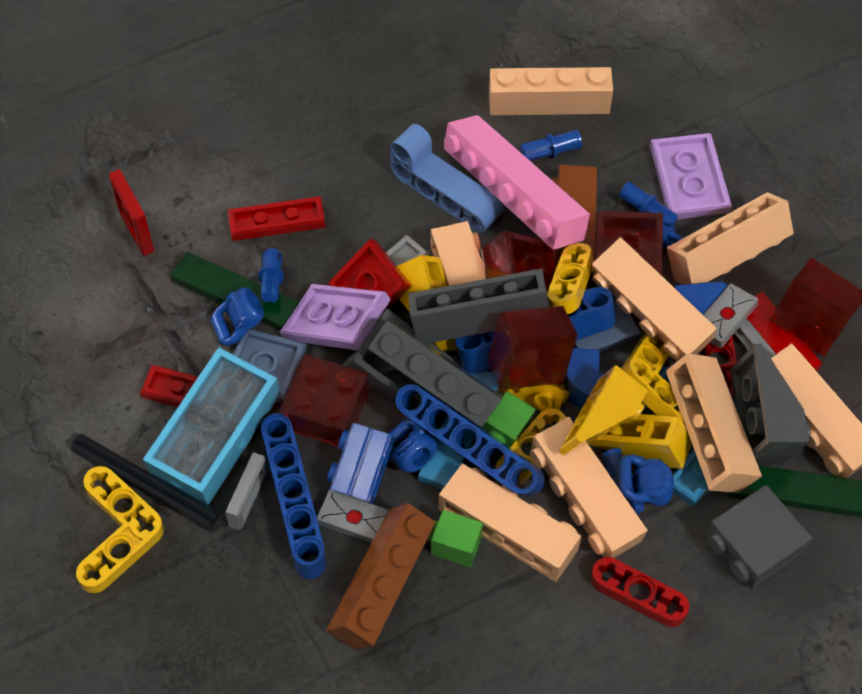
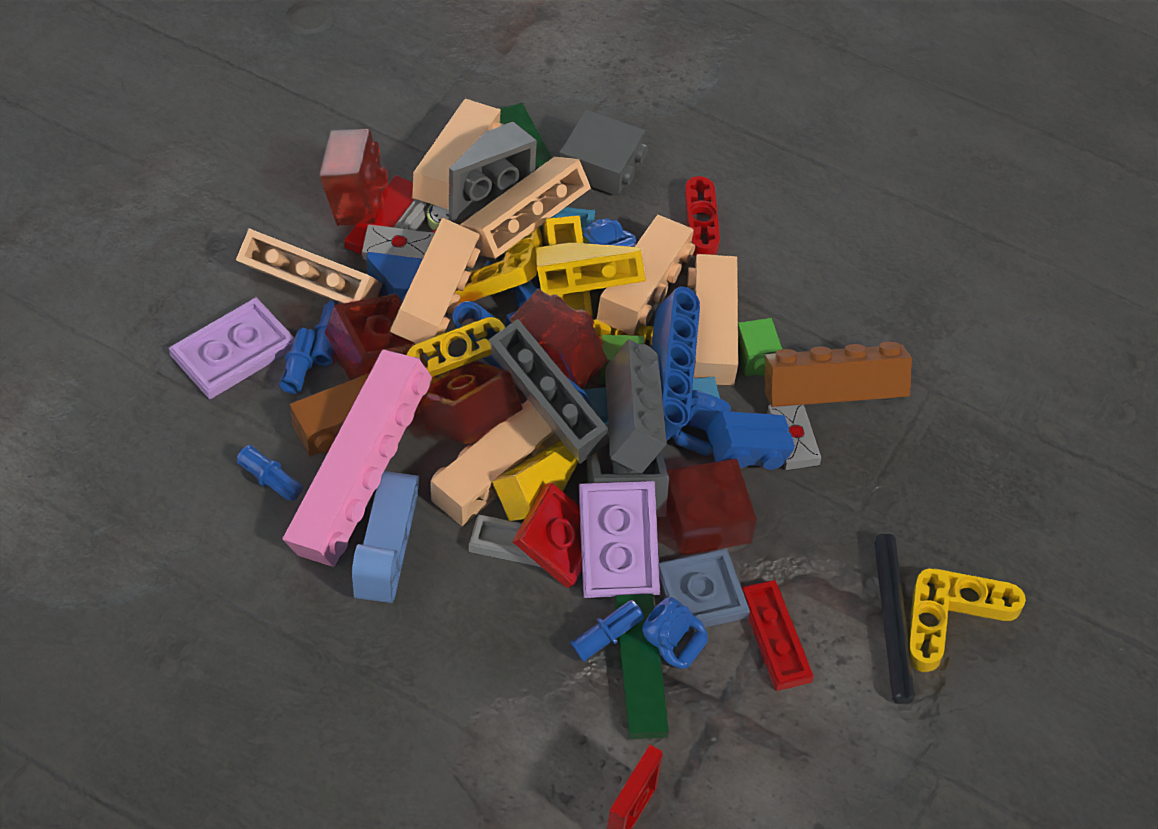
camera: 125 degrees left, 5 degrees down
brick [143,347,281,506] -> none
light grey tile [225,452,268,530] -> none
red tile [227,196,326,241] -> none
blue beam [261,414,326,579] -> none
light nougat brick [489,67,613,115] -> none

